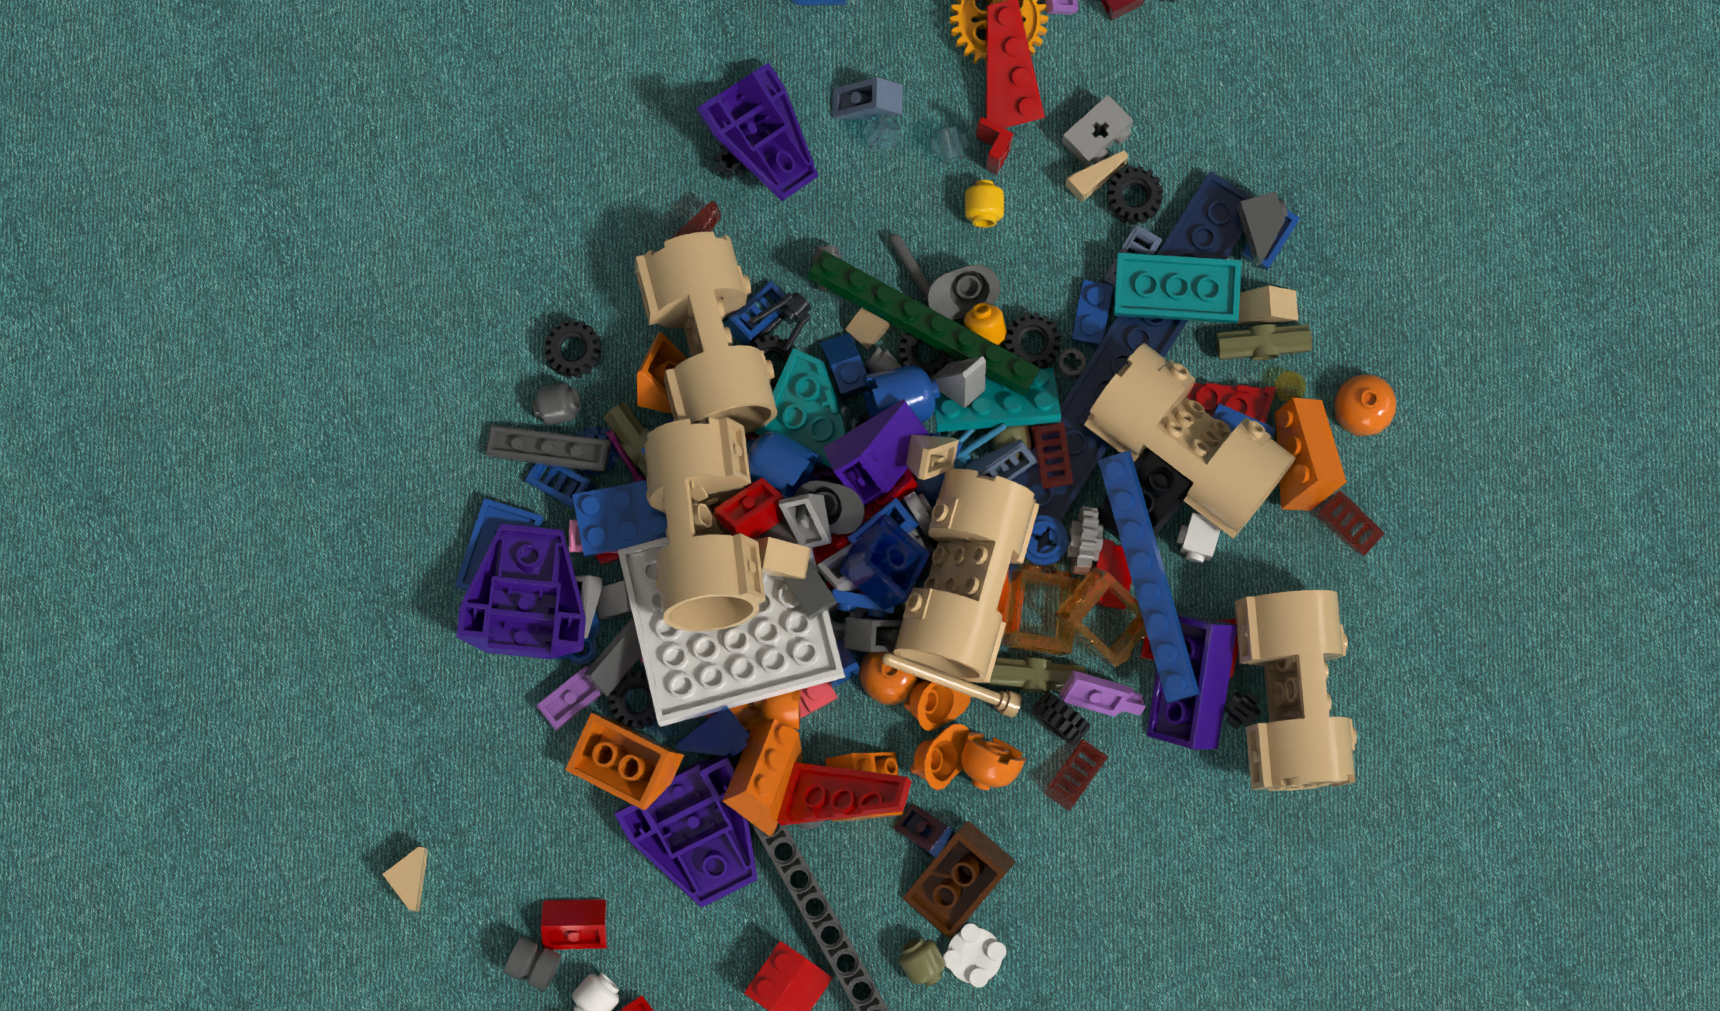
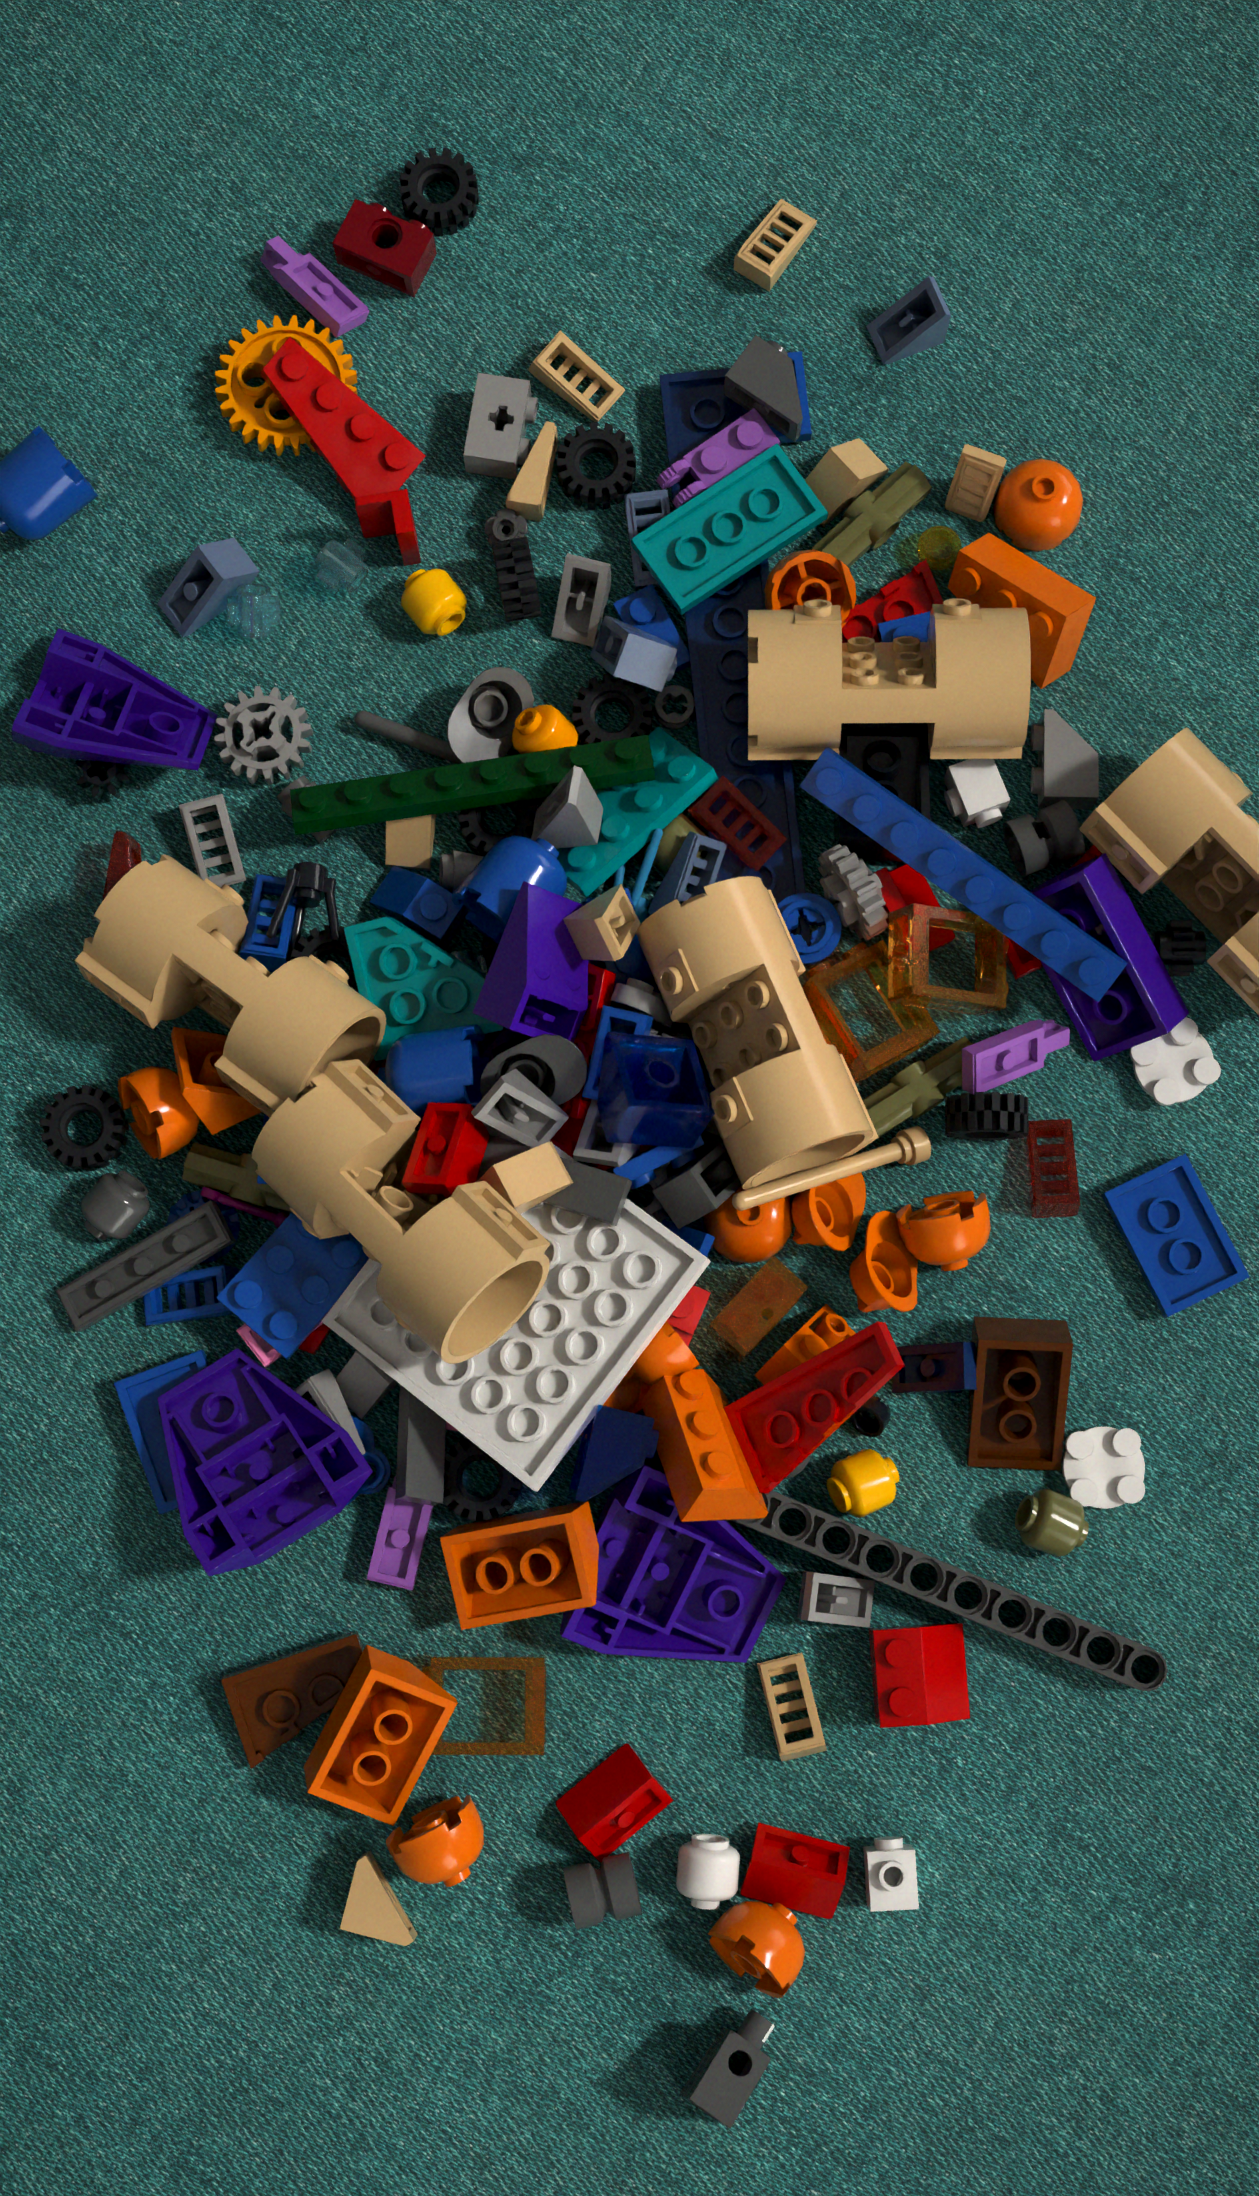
camera: 35 degrees left, 0 degrees up
clear red slope [1317,490,1385,557] -> none
none -> orange cylinder [118,1066,200,1159]
none -> light grey slope [179,794,247,888]
none -> light grey gear [214,686,313,785]
none -> reddish brown wing [221,1630,364,1769]
none -> orange slope [304,1645,458,1826]
none -> orange cylinder [386,1795,484,1887]
none -> clear orange window [422,1655,546,1755]
none -> dark grey plate [484,508,528,547]
none -> black tyre [491,536,541,623]
none -> tan slope [528,331,625,422]
none -> light grey slope [551,553,611,647]
none -> sand blue slope [590,615,678,692]
none -> medium lavender hinge [656,408,780,508]
none -> clear orange window [706,1255,809,1364]
none -> tan slope [733,199,817,292]
none -> tan slope [757,1652,827,1761]
none -> orange cylinder [764,549,856,628]
none -> light grey slope [797,1571,875,1628]
none -> yellow head [827,1449,900,1518]
none -> black hinge [850,1396,891,1437]
none -> sand blue slope [866,276,951,364]
none -> tan slope [945,444,1007,522]
none -> dark grey wheel [1003,800,1085,877]
none -> light grey slope [1030,709,1099,809]
none -> blue plate [1101,1154,1250,1319]
none -> white piece [1130,1017,1221,1106]

